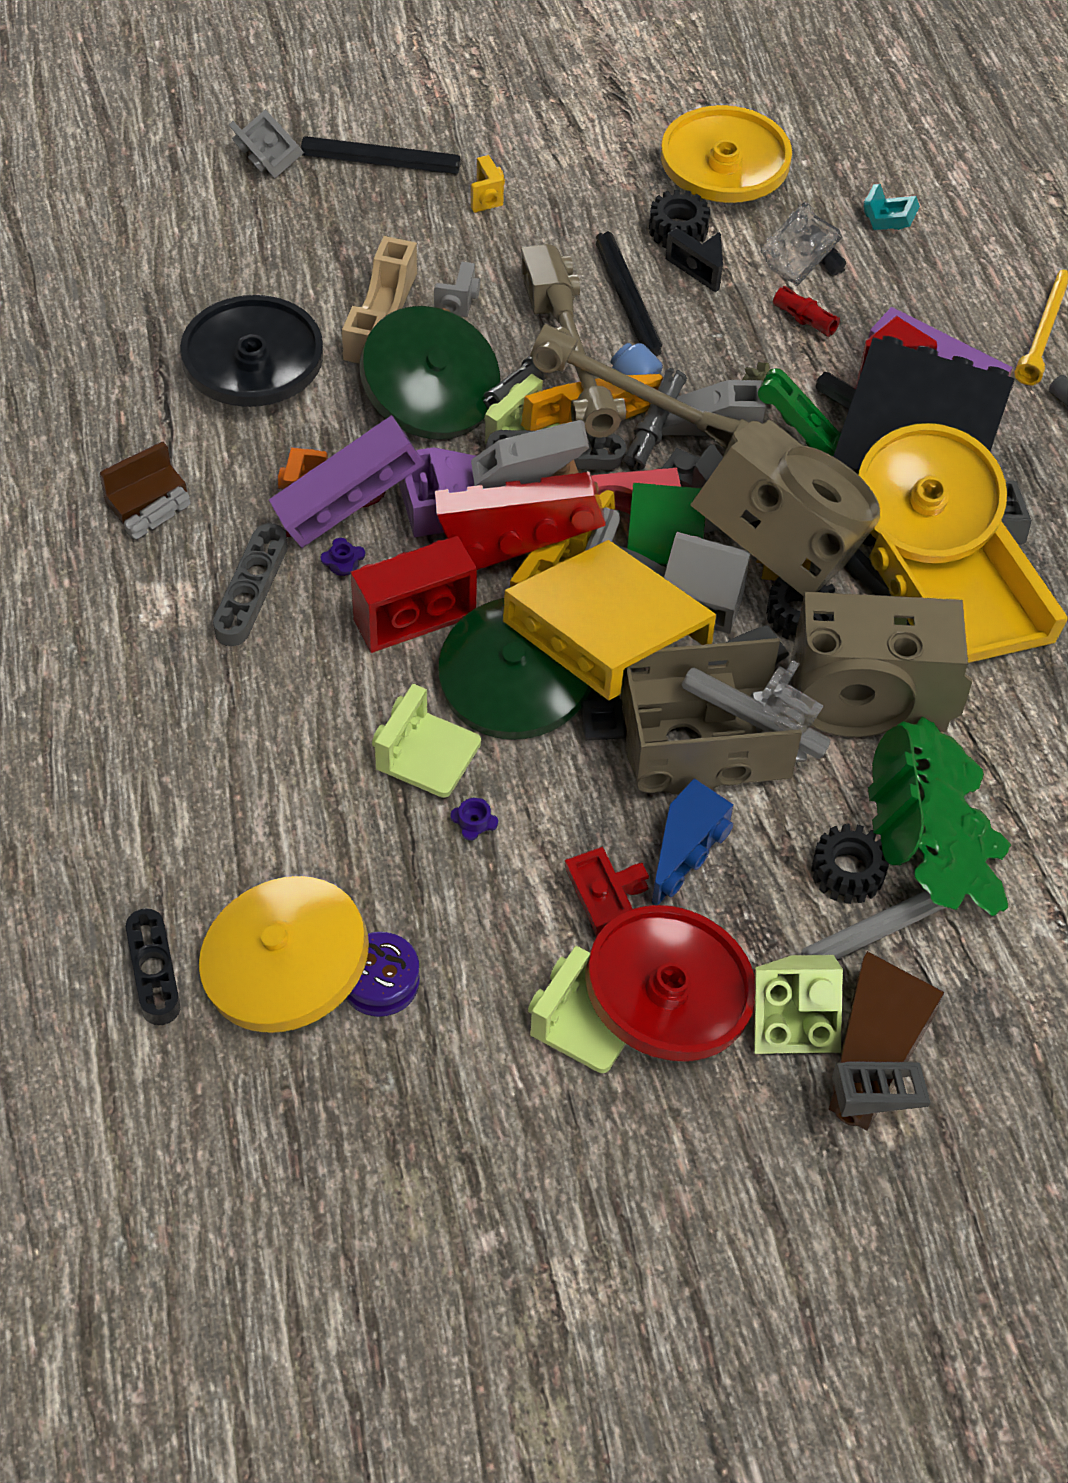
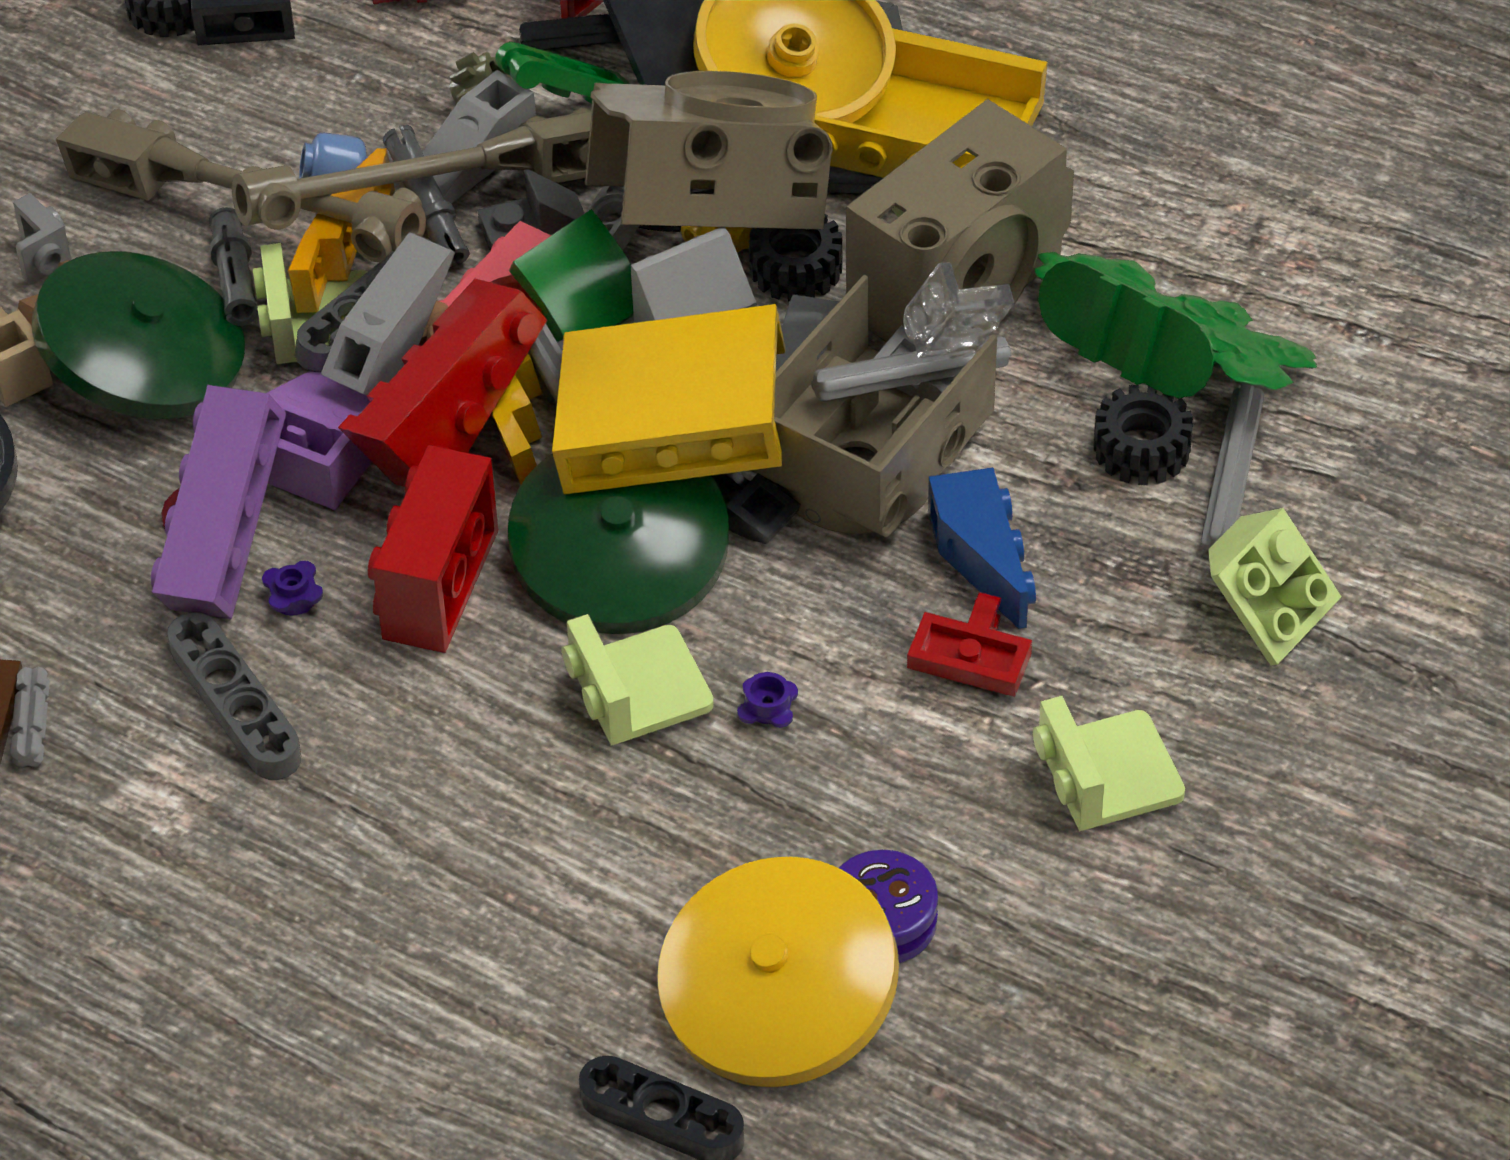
camera: 45 degrees left, 5 degrees down
orange bracket [278,447,328,489] -> none
red dish [585,905,755,1061] -> none
black axle [596,231,662,356] -> none
reddish brown slope [828,951,944,1131] -> none
dark grey slope [832,1062,931,1117] -> none

